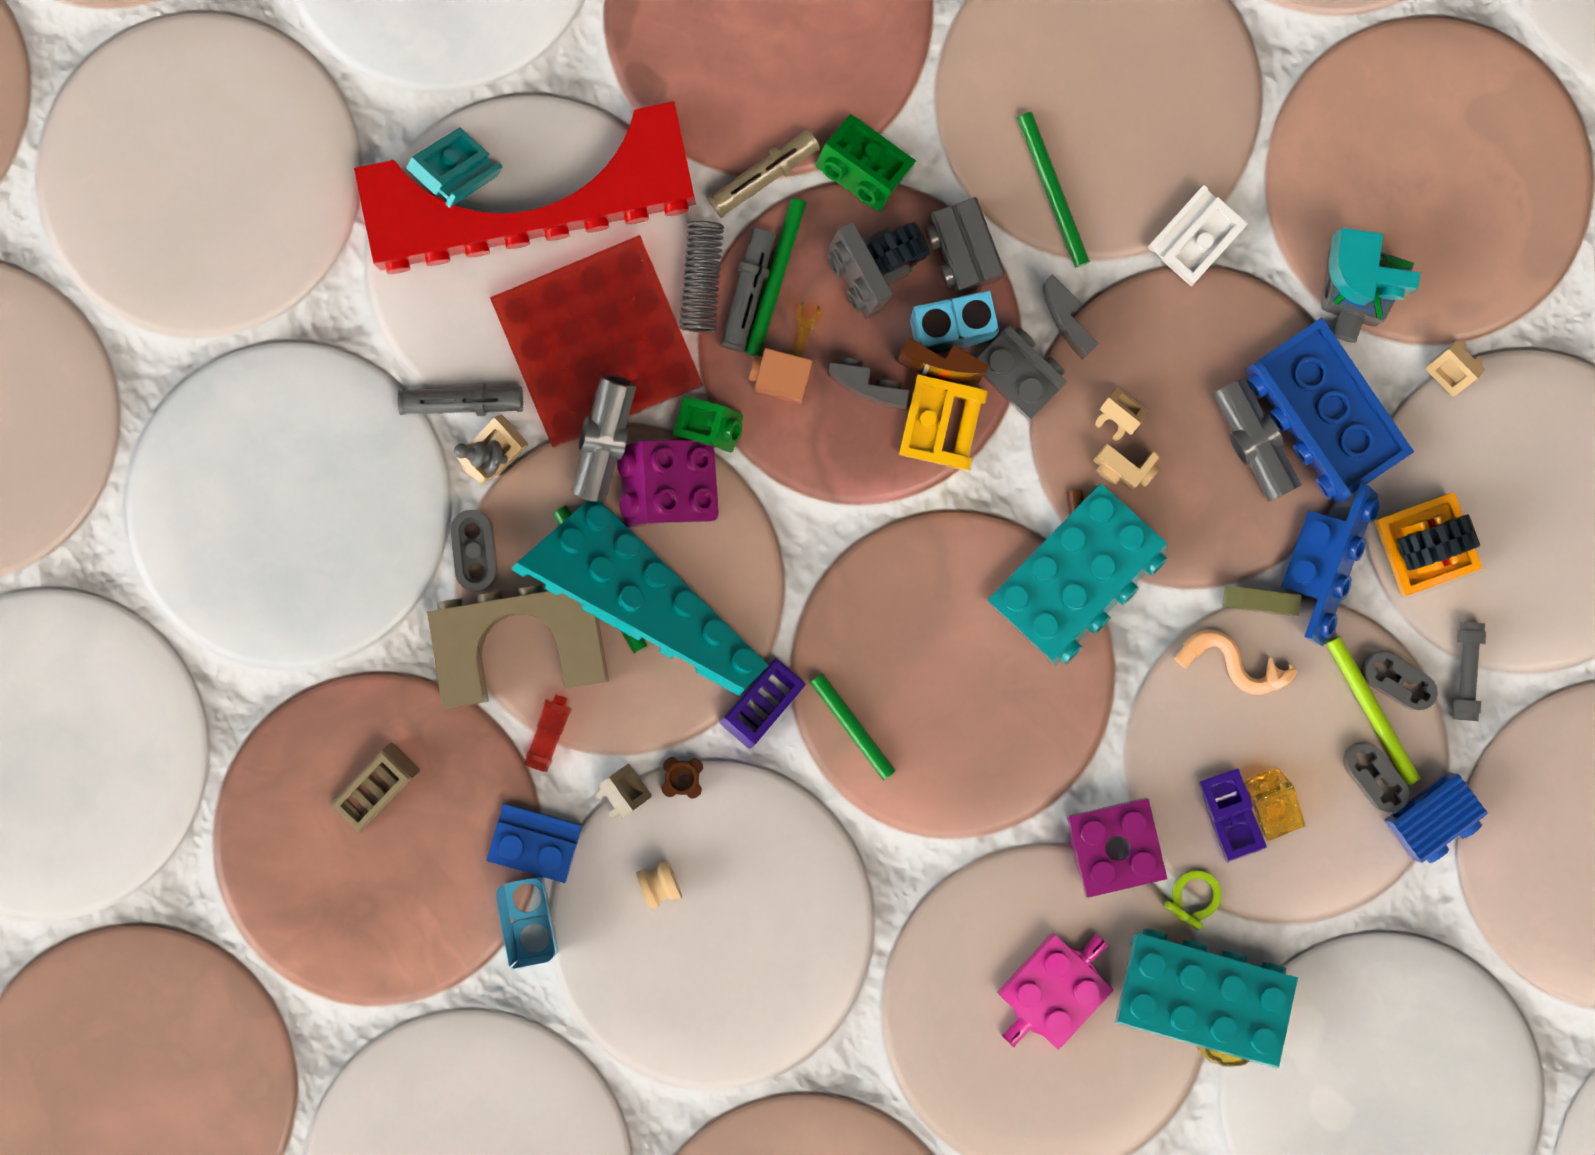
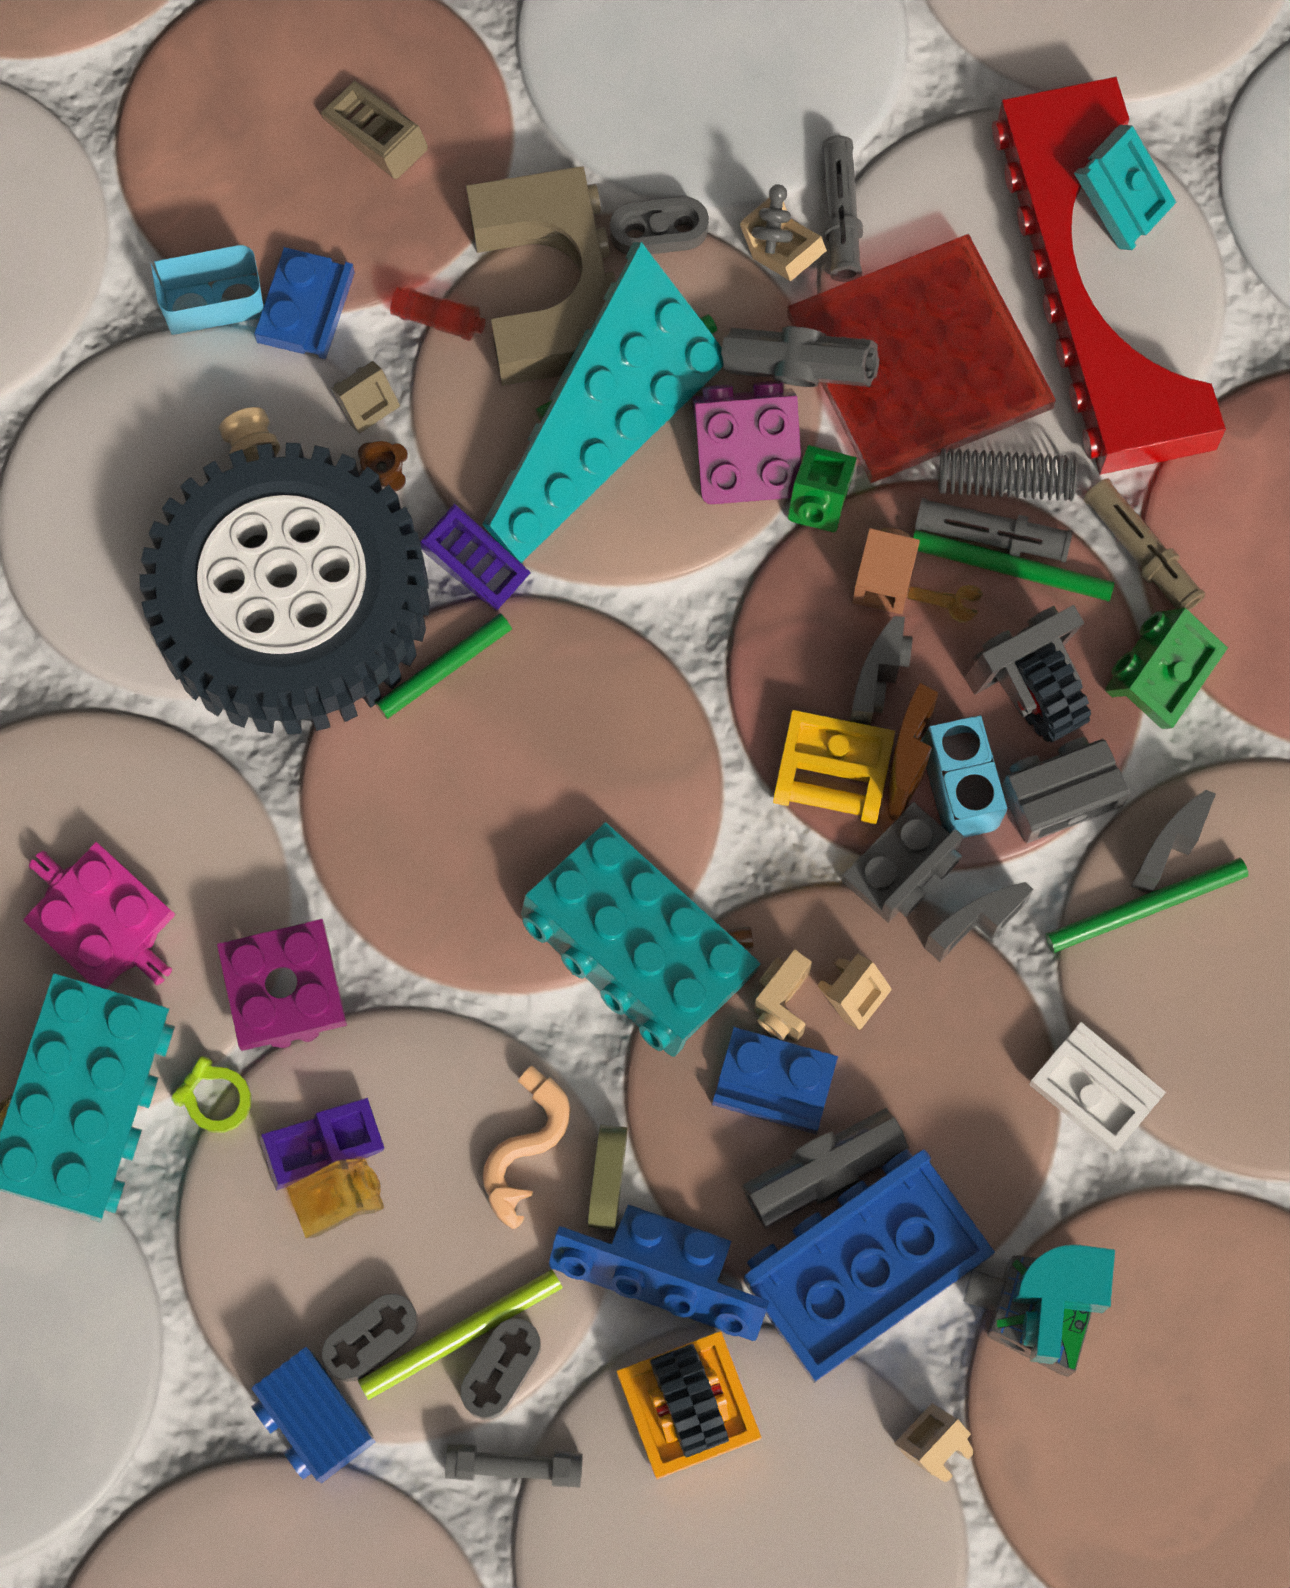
camera: 90 degrees right, 15 degrees down
none -> black wheel [139,442,430,734]
none -> blue plate [712,1027,838,1135]
none -> dark grey slope [1131,790,1216,893]

